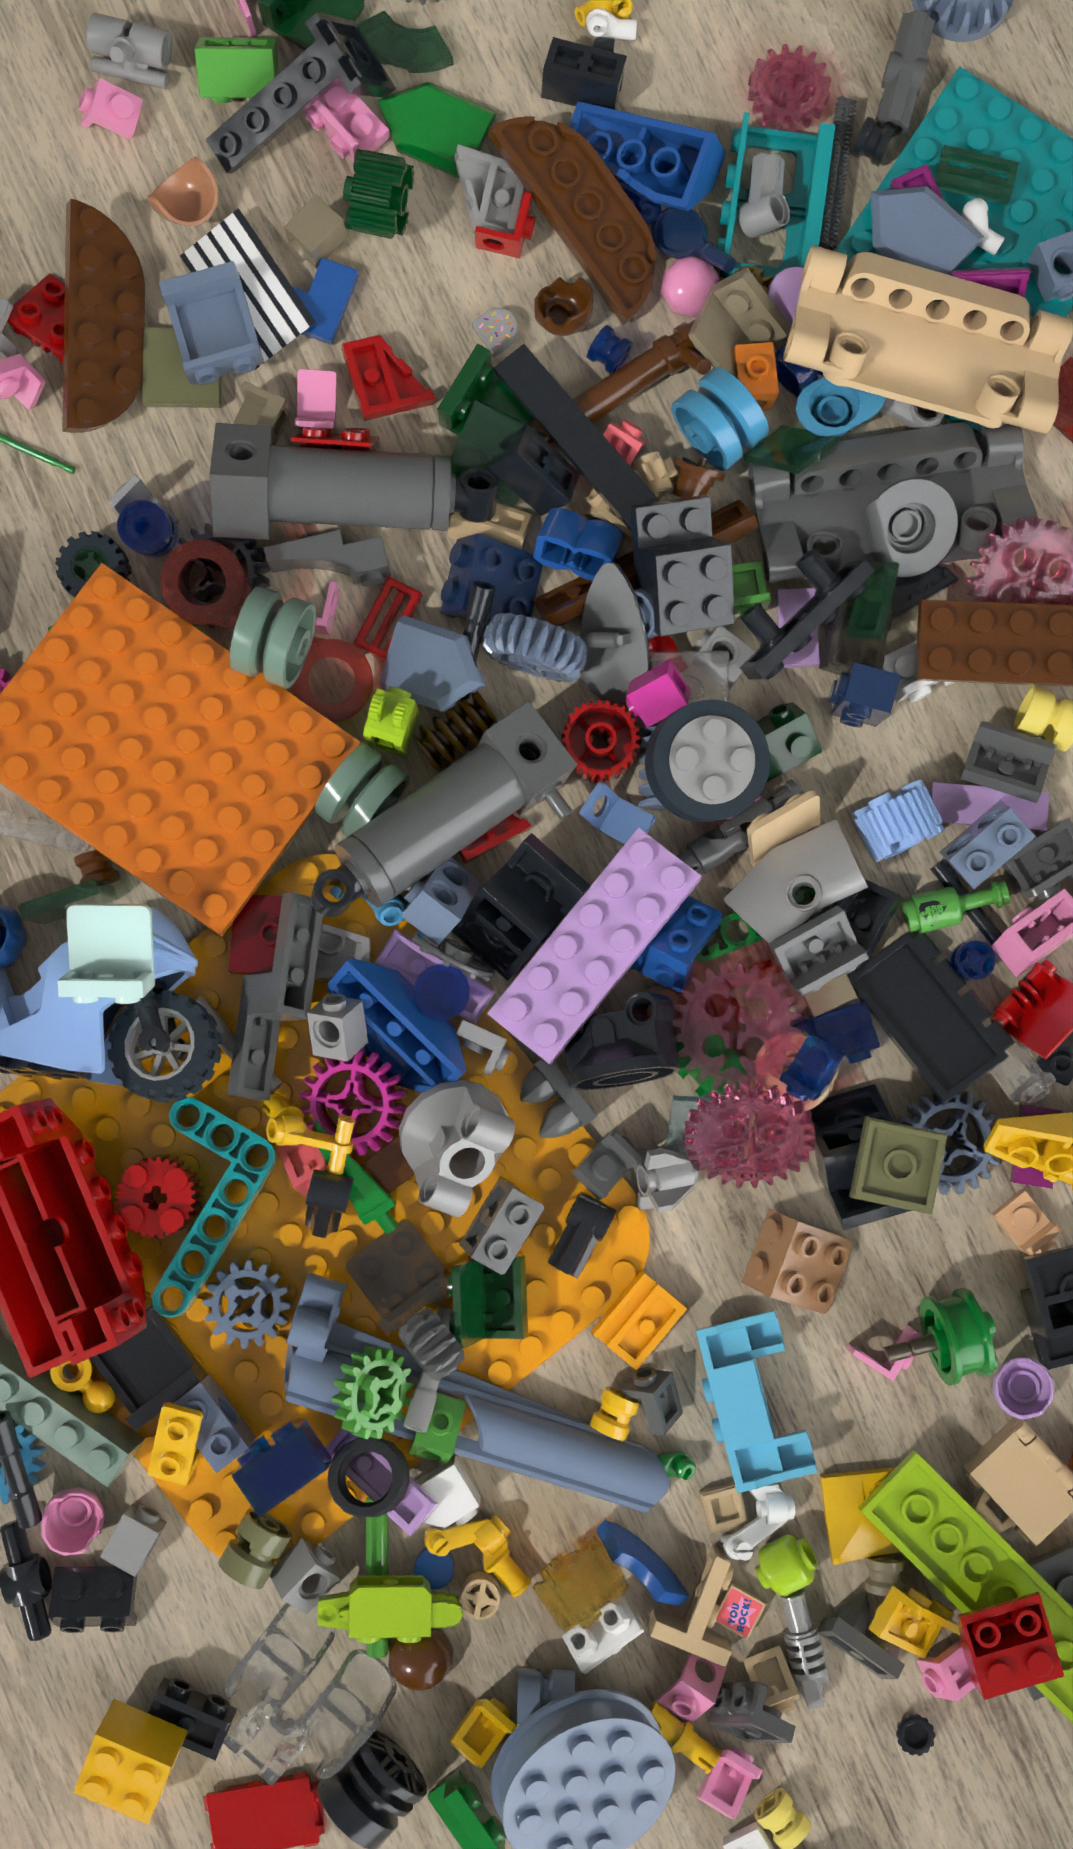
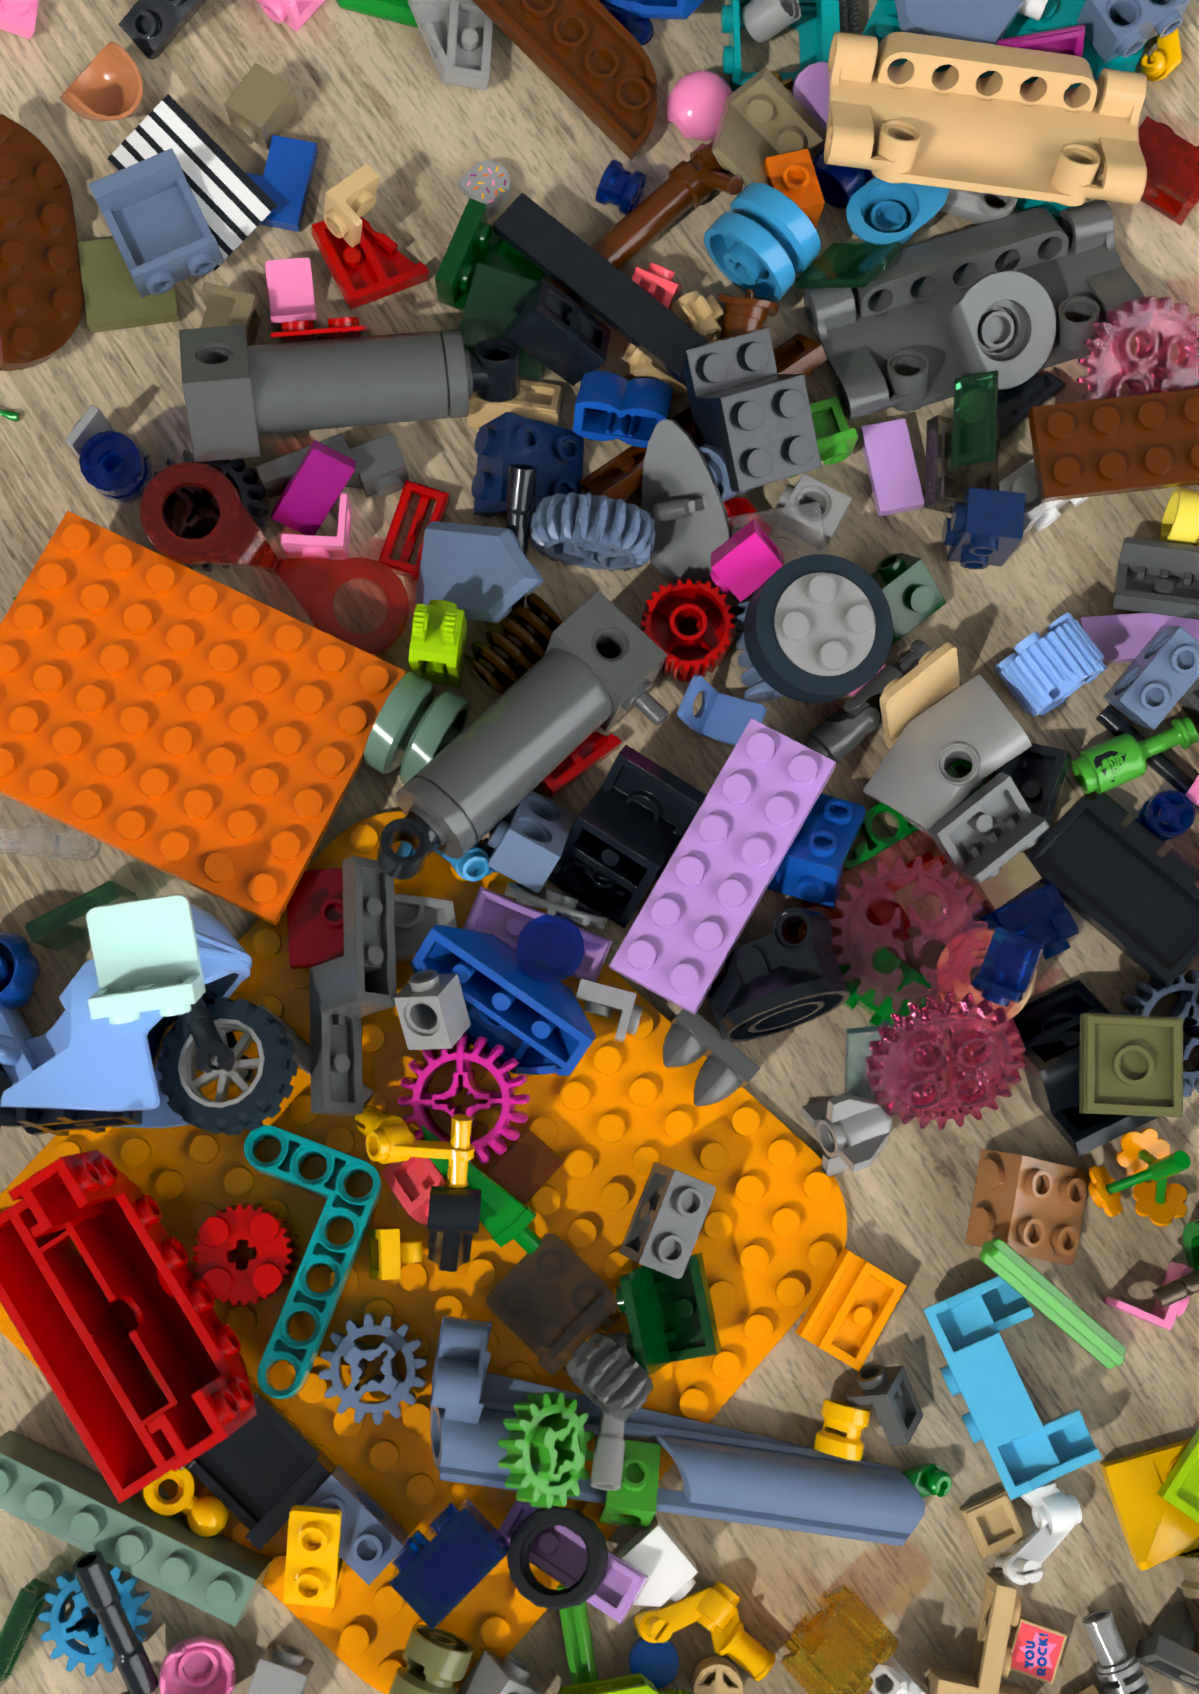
camera: 15 degrees left, 5 degrees down
black wheel [55,531,131,598] -> none
reddish brown wheel [73,850,120,889] -> none
sand green wheel [229,586,316,689] -> none
dark green brick [343,149,415,239] -> none
light grey piece [399,1080,515,1217] -> none
red bracket [475,192,536,259] -> none
reddish brown hair [534,277,593,336] -> none
black piece [548,1191,616,1279] -> none
dark grey bracket [571,1131,642,1200] -> none
blue tile [596,1520,690,1606] -> none
dark blue piece [651,207,736,273] -> none
black plate [739,549,875,680] -> none
lime head [755,1533,818,1596] -> none
none -> magenta tile [271,440,356,535]
none -> tan bracket [323,163,379,248]
none -> yellow tile [368,1227,422,1280]
none -> bright green axle [979,1237,1126,1369]
none -> light orange plant [1088,1127,1191,1227]

